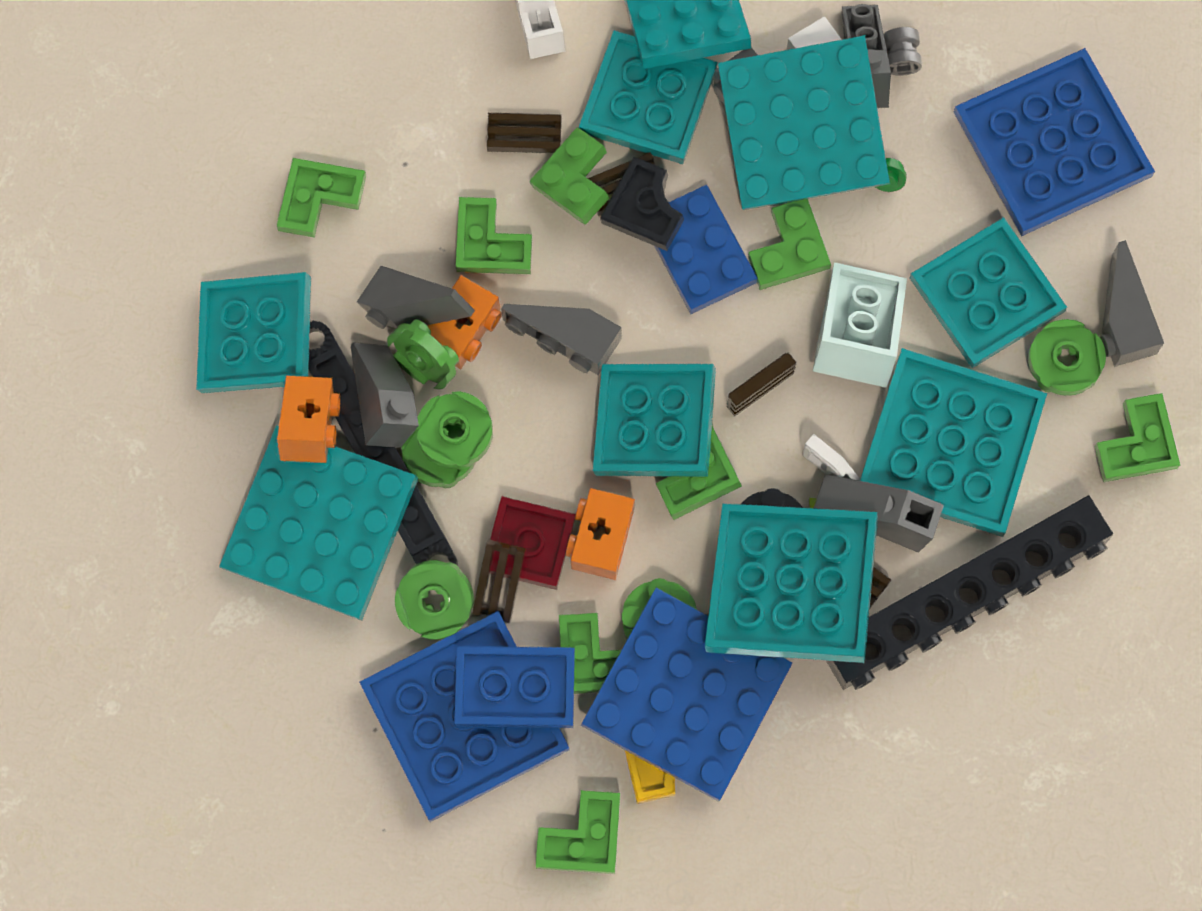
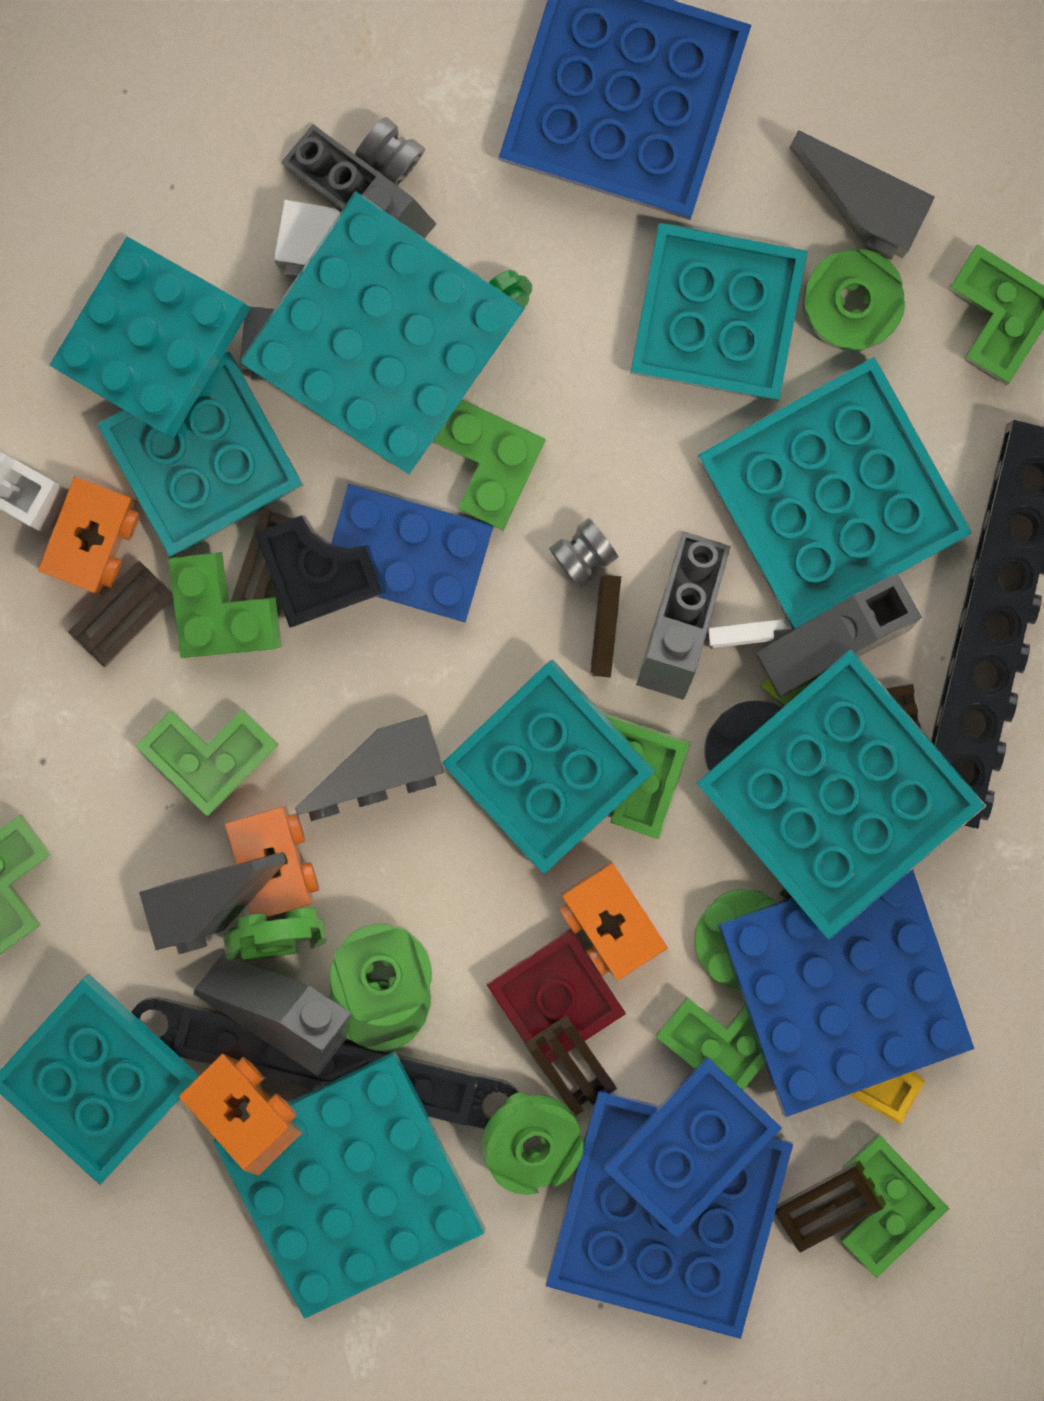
camera: 50 degrees left, 15 degrees up
light aqua slope [813,262,907,388] -> none
none -> orange brick [38,476,140,594]
none -> flat silver wheel [549,518,619,588]
none -> dark grey slope [636,531,731,700]
none -> dark brown tile [775,1160,886,1253]

